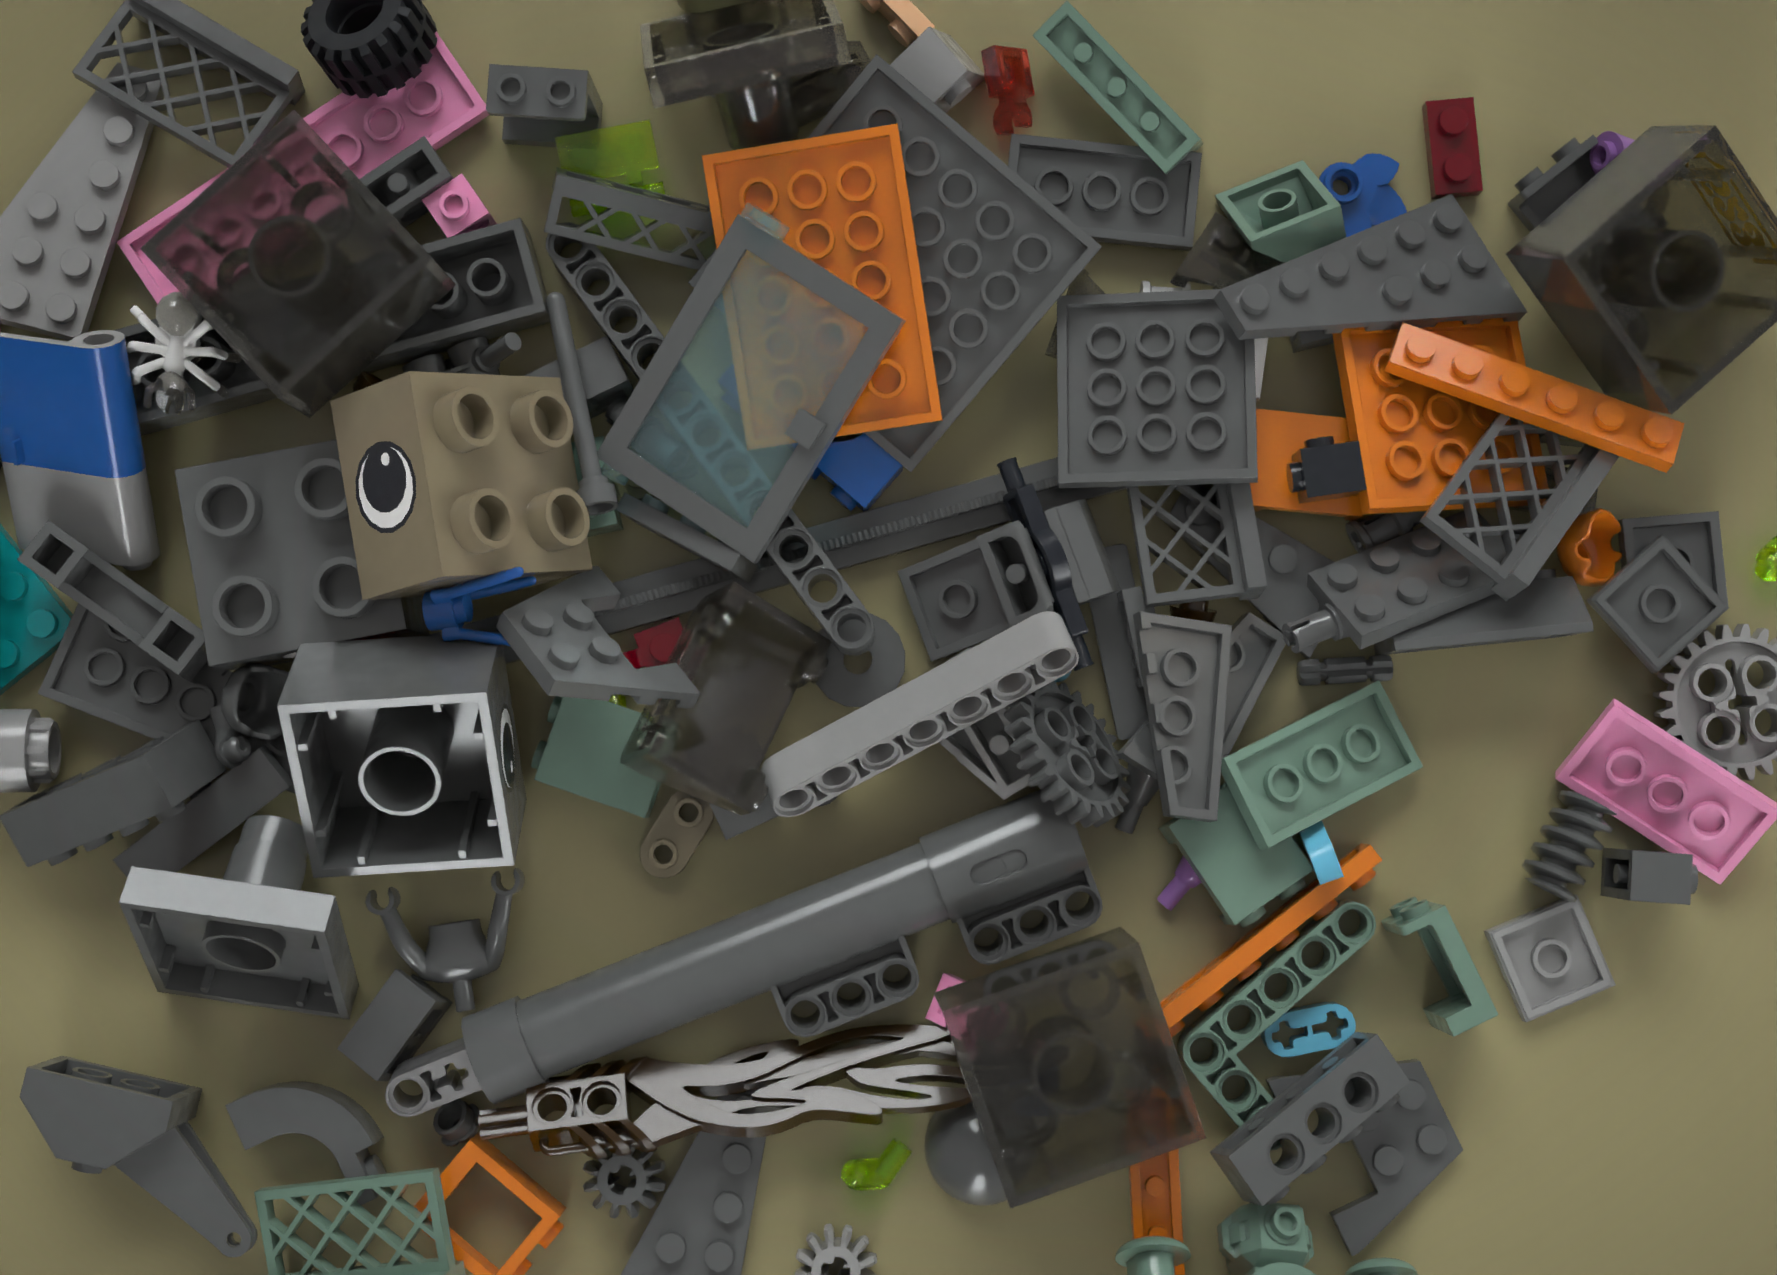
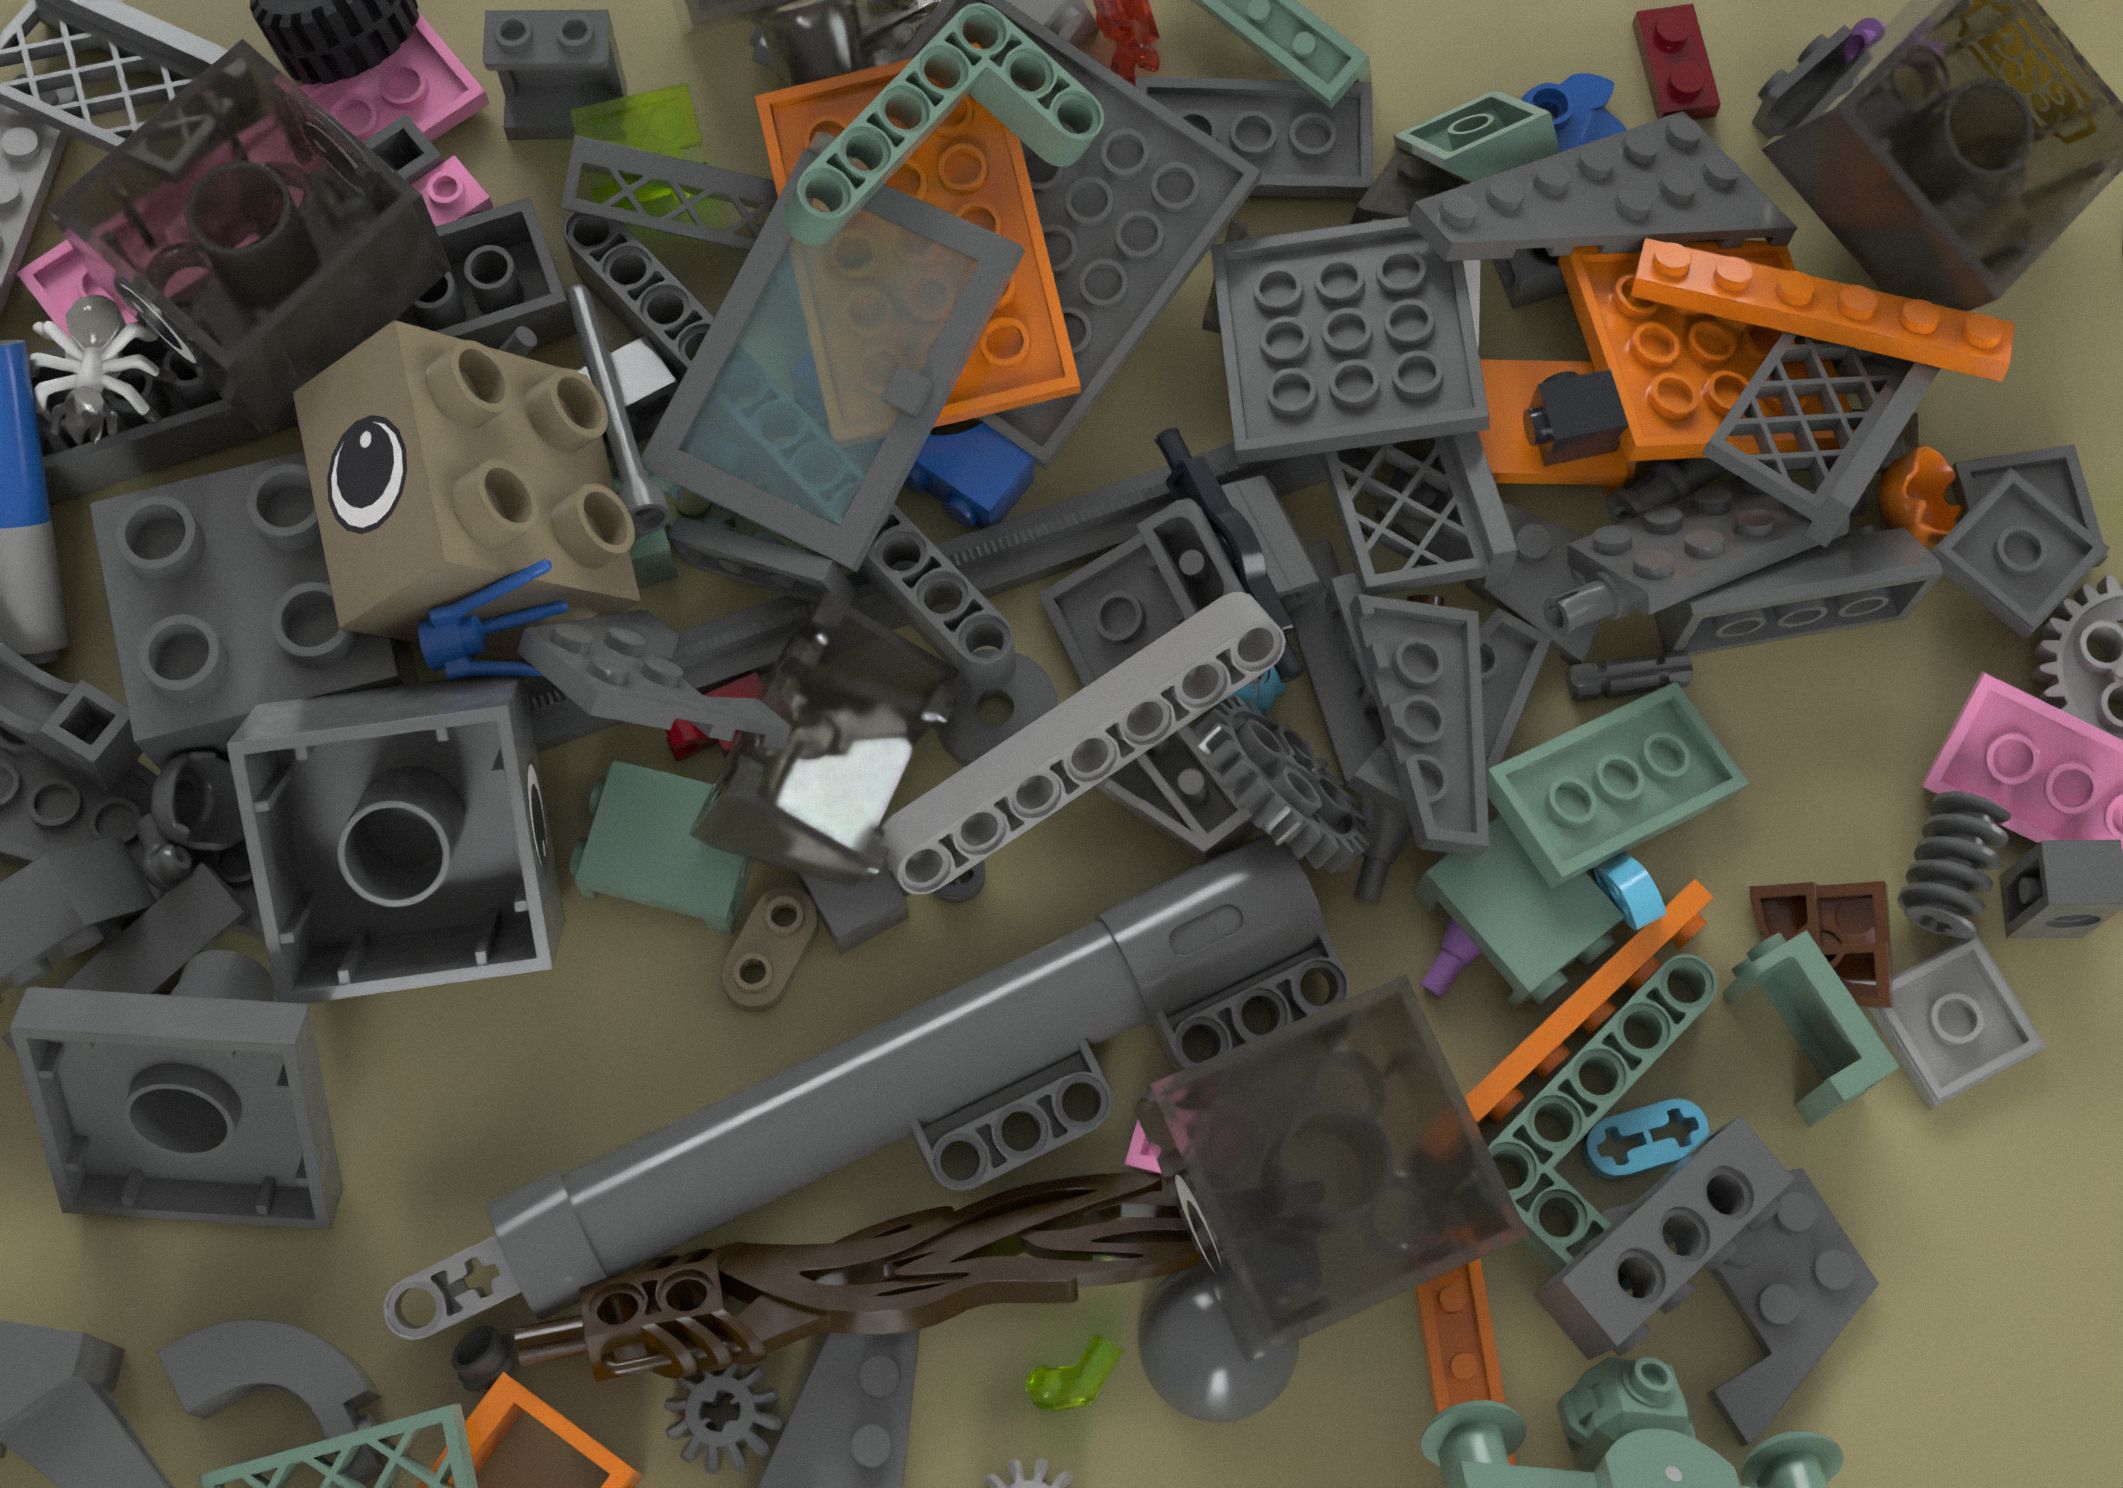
camera: 10 degrees left, 15 degrees down
dark grey hinge [337,969,453,1081] -> none
dark grey piece [365,868,525,1012] -> none
none -> sand green beam [783,3,1104,245]
none -> reddish brown brick [1749,881,1893,1008]

